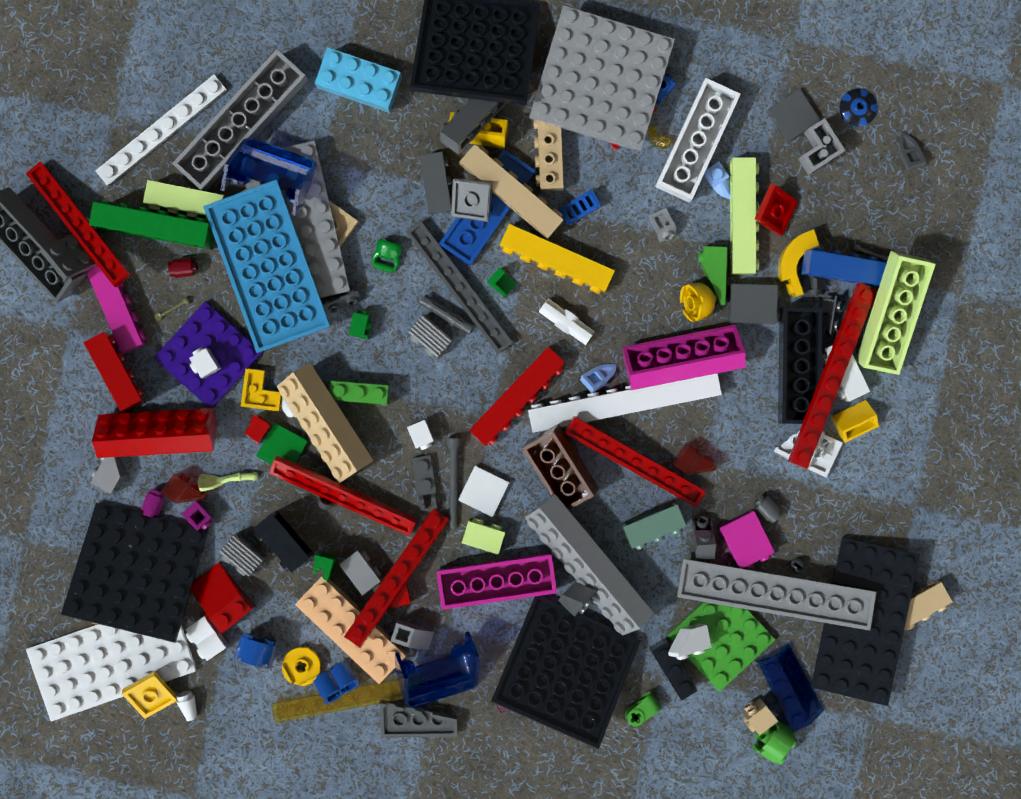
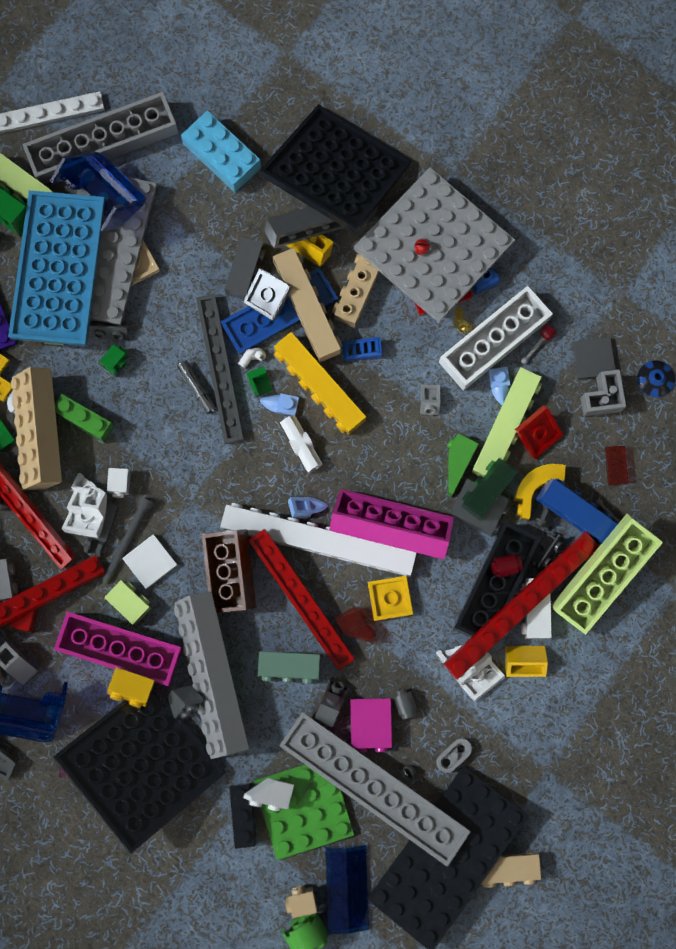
camera: 20 degrees right, 10 degrees down
green piece [372,238,402,273] -> none
light grey brick [409,315,453,358] -> none
red brick [469,347,565,446] -> none
bright green piece [625,691,662,727] -> none
yellow cylinder [680,283,716,322] -> none
none -> white slope [62,473,107,538]
none -> yellow brick [107,667,154,708]
none -> white arm [238,348,266,369]
none -> light blue plate [260,393,299,416]
none -> yellow plate [367,576,413,621]
none -> red hinge [414,238,430,255]
none -> light grey plate [436,739,472,773]
none -> clear green brick [461,458,518,521]
none -> dark red brick [491,554,522,578]
none -> hinge [521,324,557,365]
none -> clear red plate [605,446,629,486]

